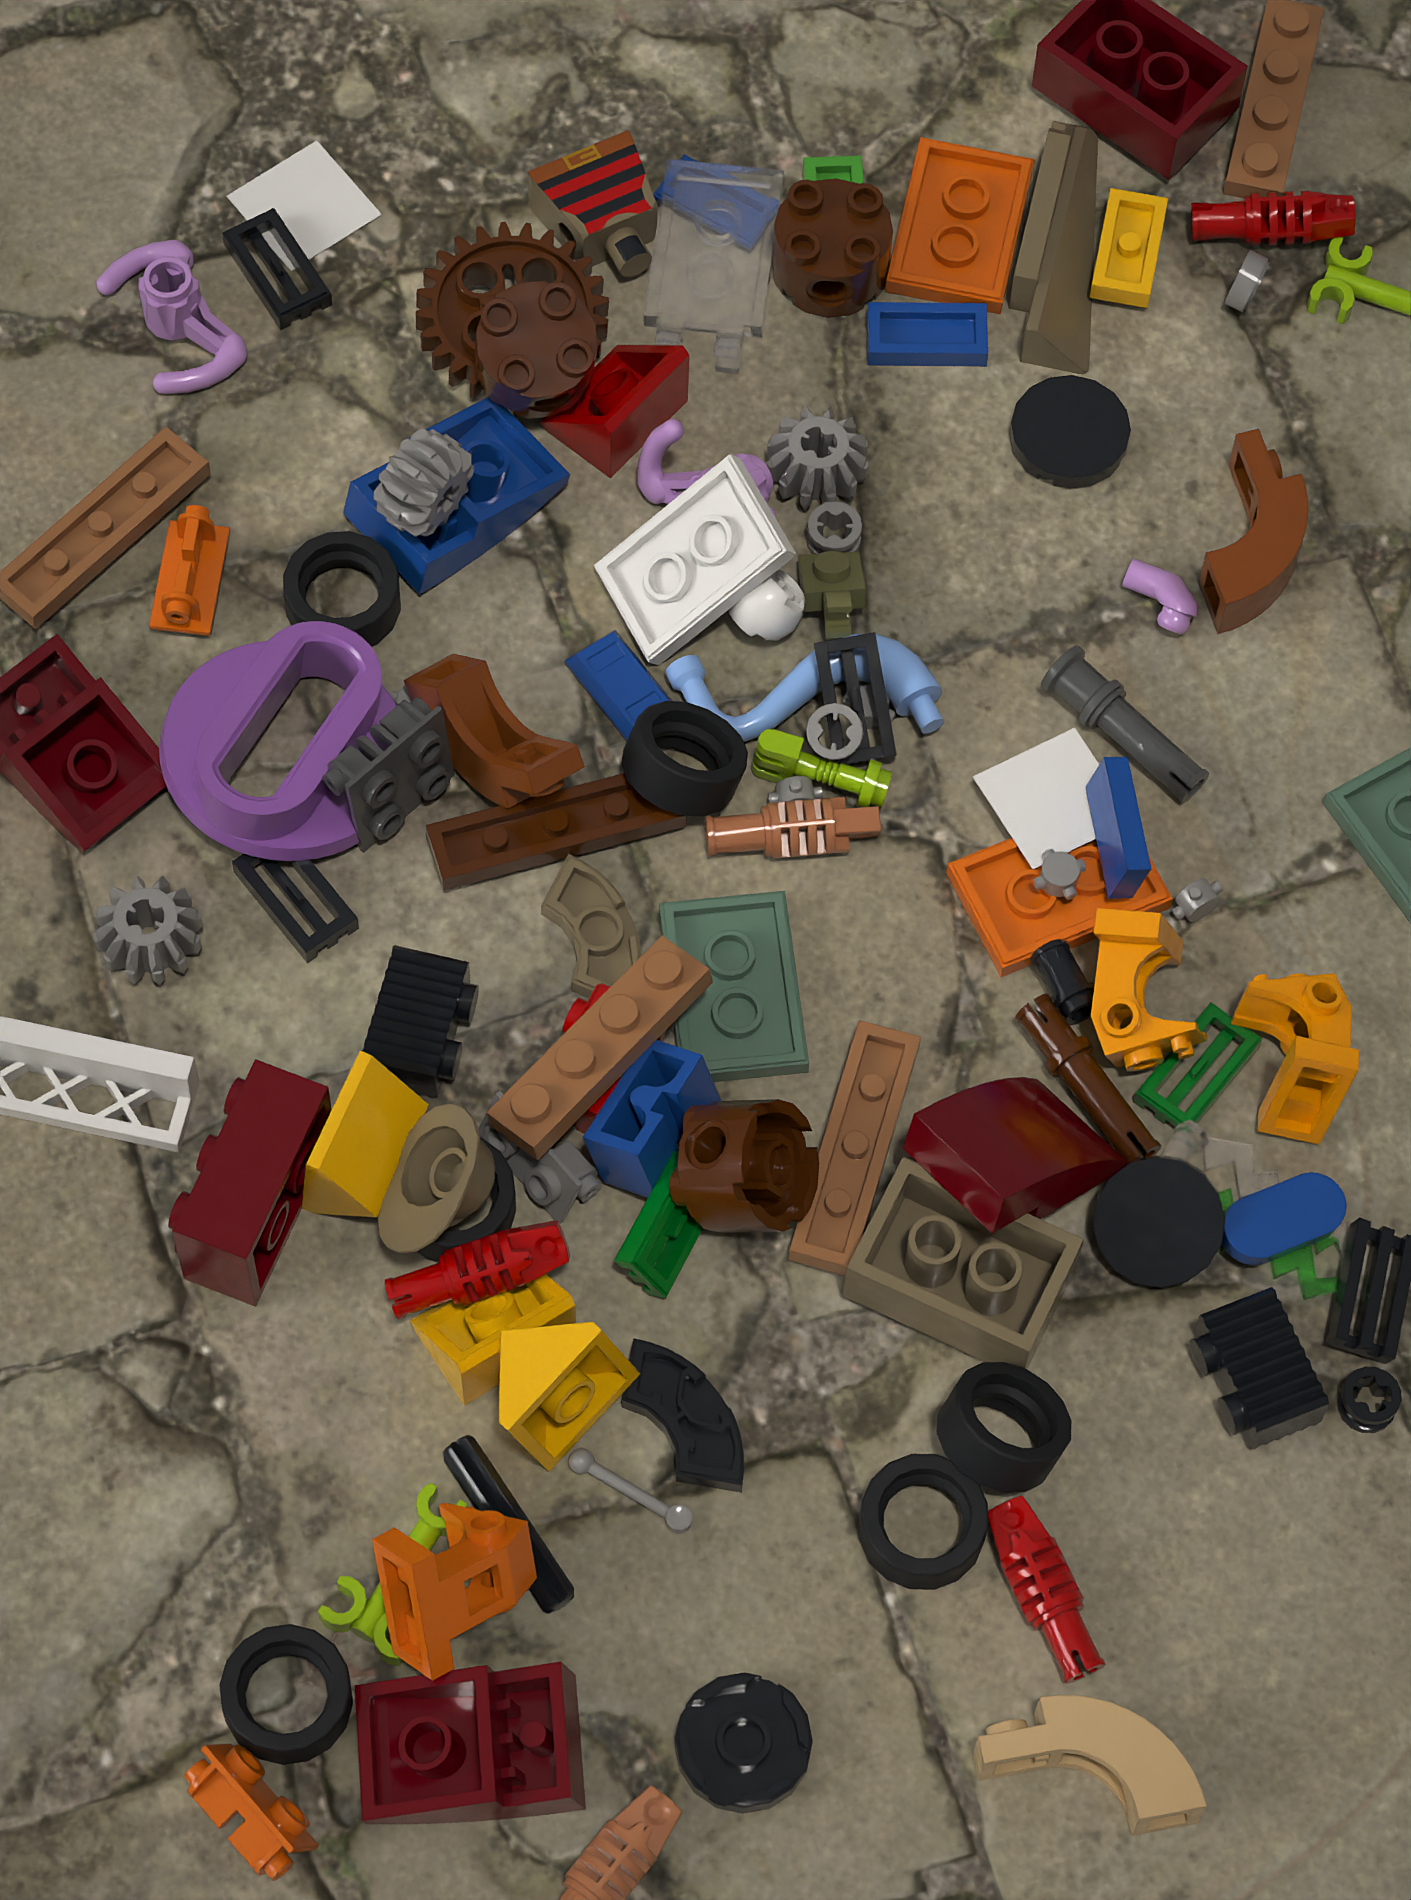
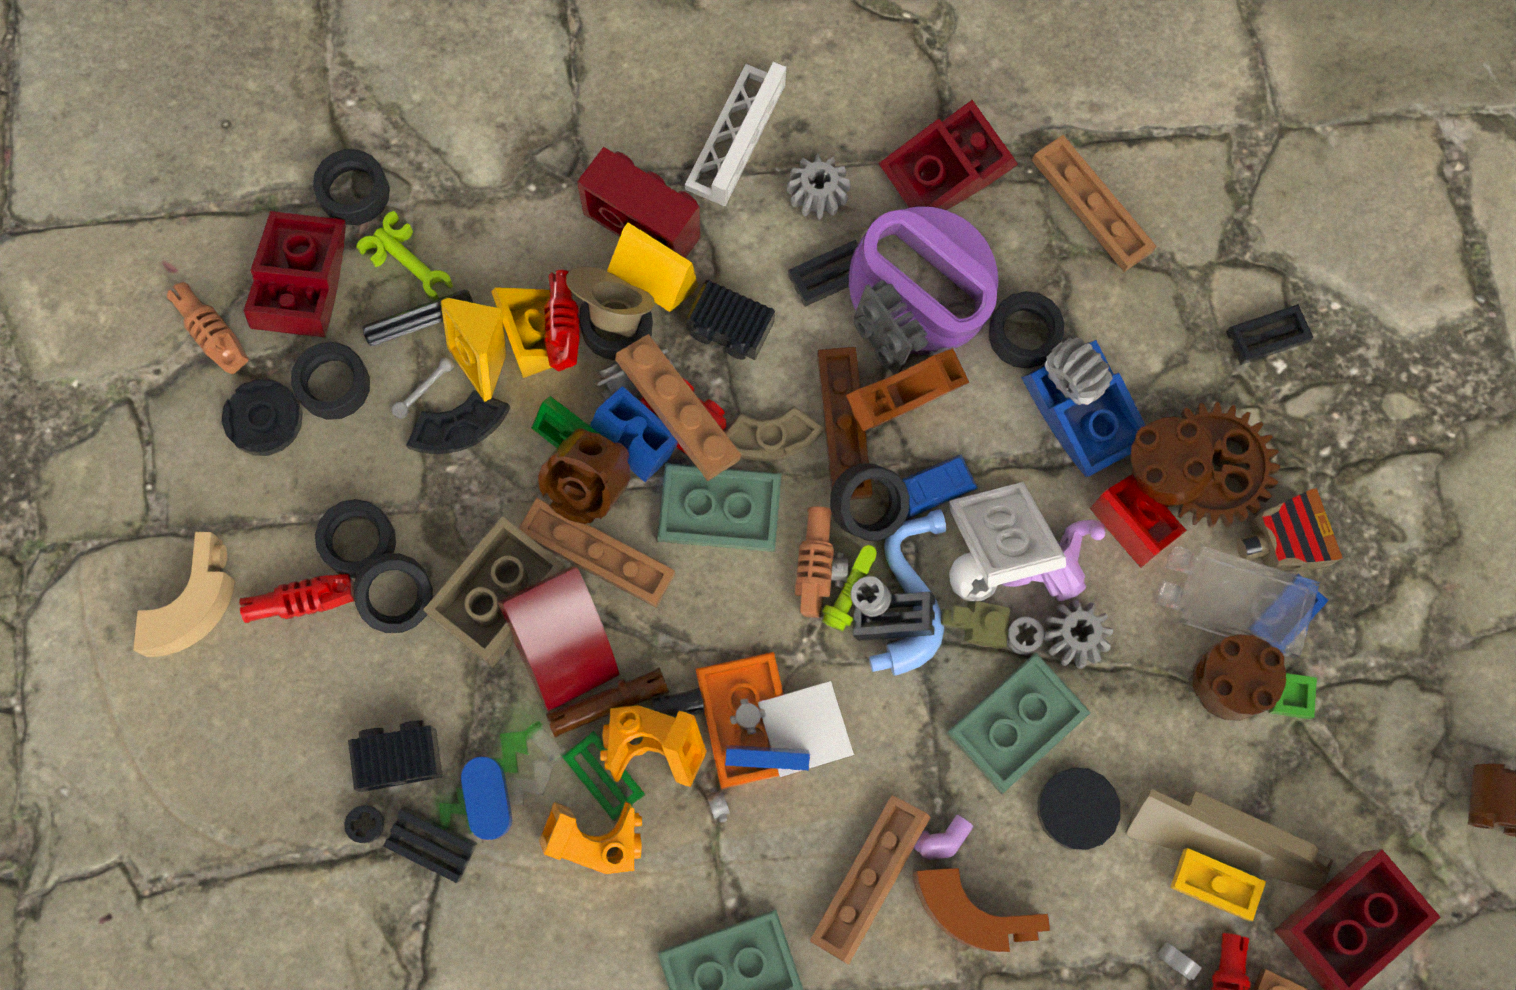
camera: 100 degrees right, 10 degrees up
lavender piece [96,240,247,394] -> none
orange hinge [149,505,230,636] -> none
orange hinge [184,1743,319,1881] -> none
white sticker [226,141,382,271] -> none
orange tile [372,1502,537,1681] -> none
blue tile [867,302,988,367] -> none
orange tile [885,137,1035,315] -> none
dark grey pin [1041,645,1209,803] -> none
black tile [1093,1155,1225,1288] -> none
none -> black tyre [291,342,370,420]
none -> medium nougat plate [810,795,931,965]
none -> sand green tile [947,653,1091,794]

